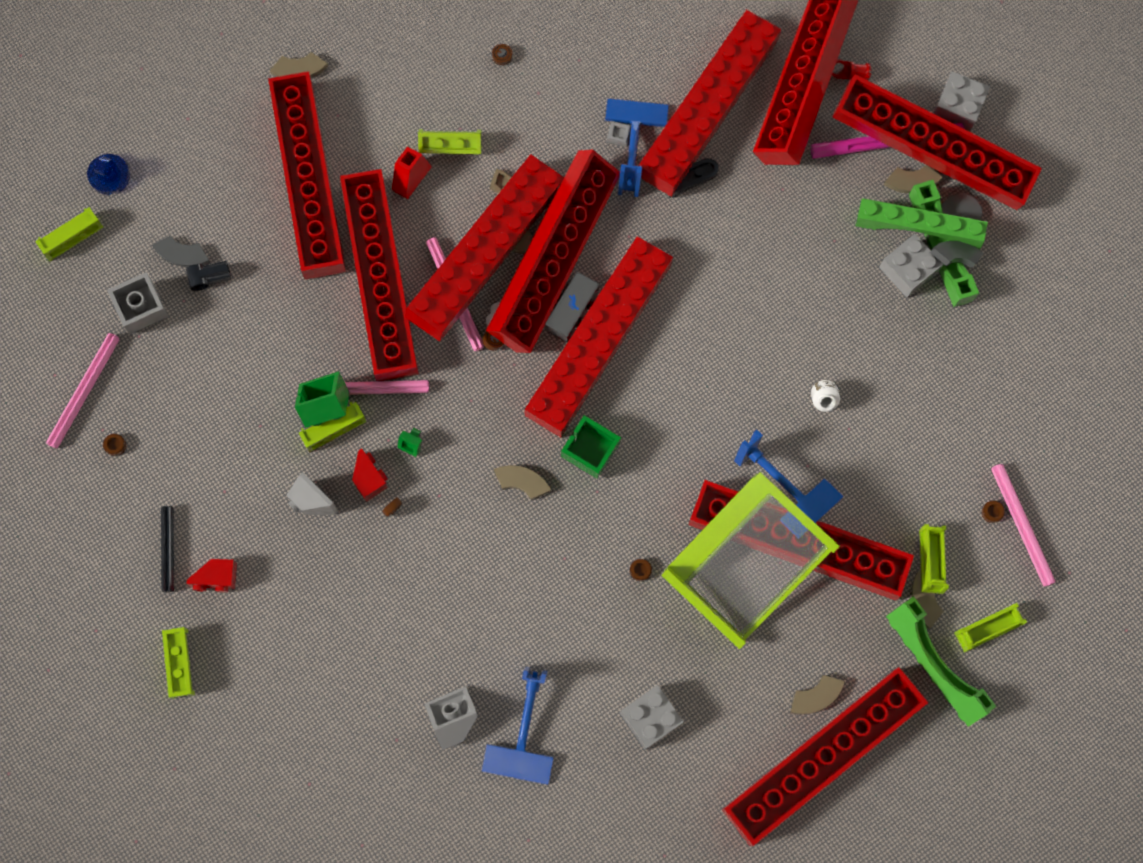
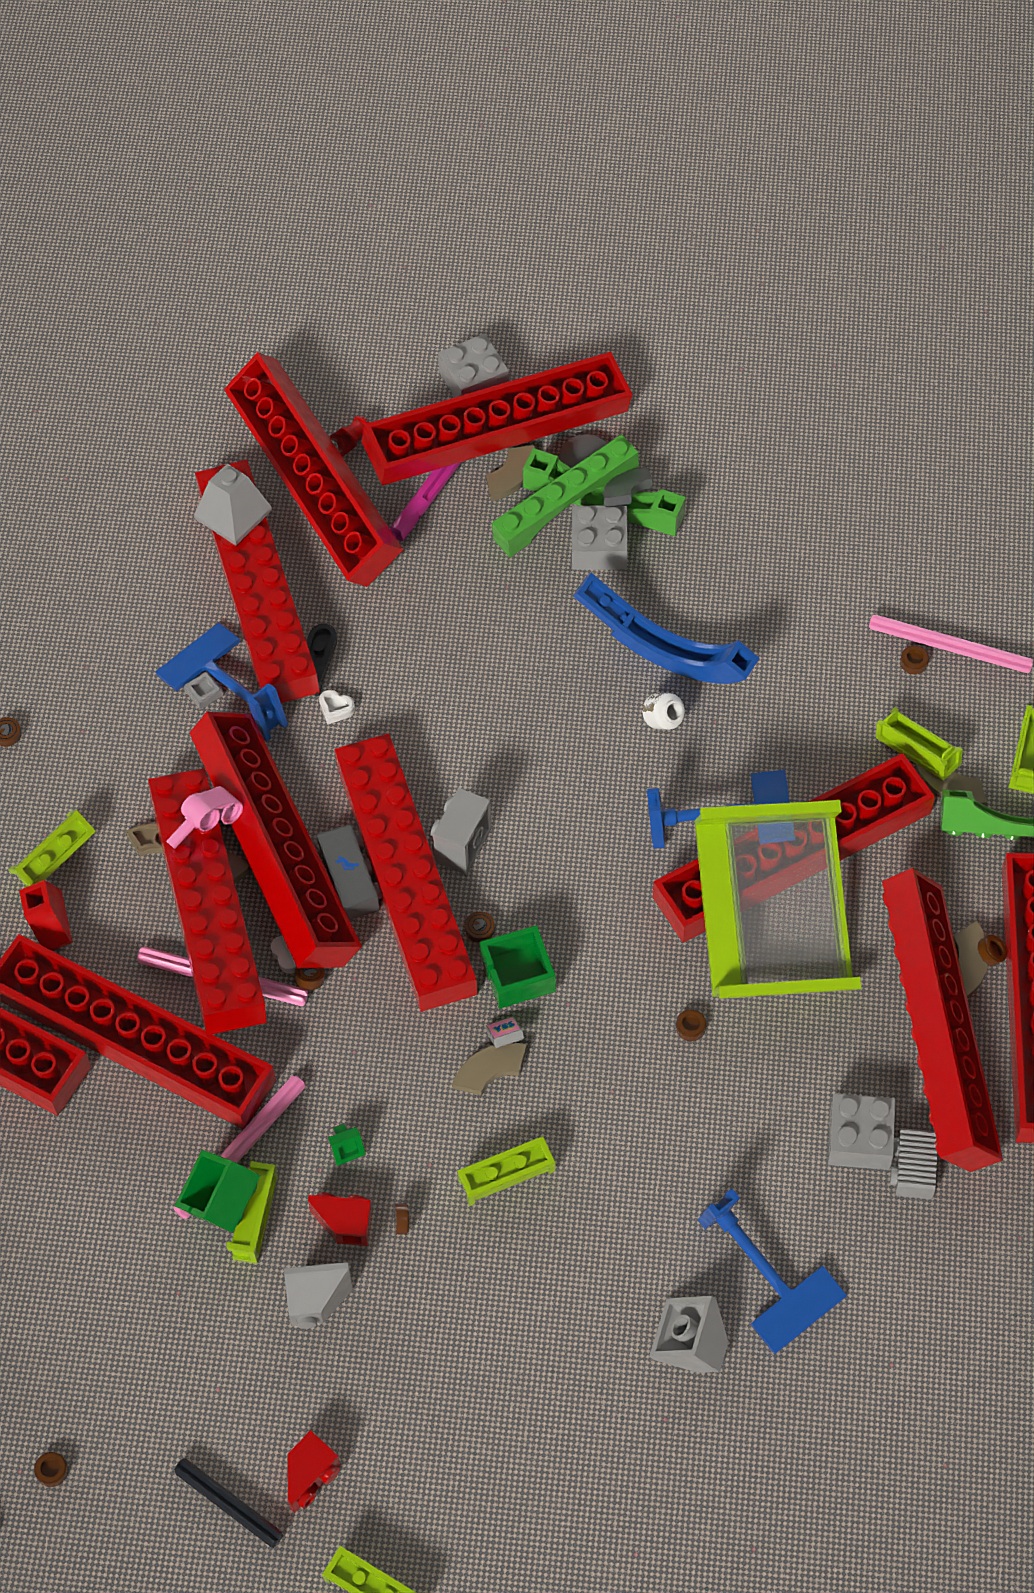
camera: 45 degrees left, 15 degrees down
none -> bright pink beam [166,786,243,849]
none -> light grey slope [194,464,272,545]
none -> white tile [319,690,355,725]
none -> light grey brick [431,787,492,875]
none -> lime container [457,1136,555,1206]
none -> reddish brown tile [465,911,495,943]
none -> tile [485,1016,524,1048]
none -> blue arch [573,573,759,684]
none -> red brick [882,868,1003,1172]
none -> light grey brick [890,1128,937,1200]
none -> reddish brown tile [977,935,1007,966]

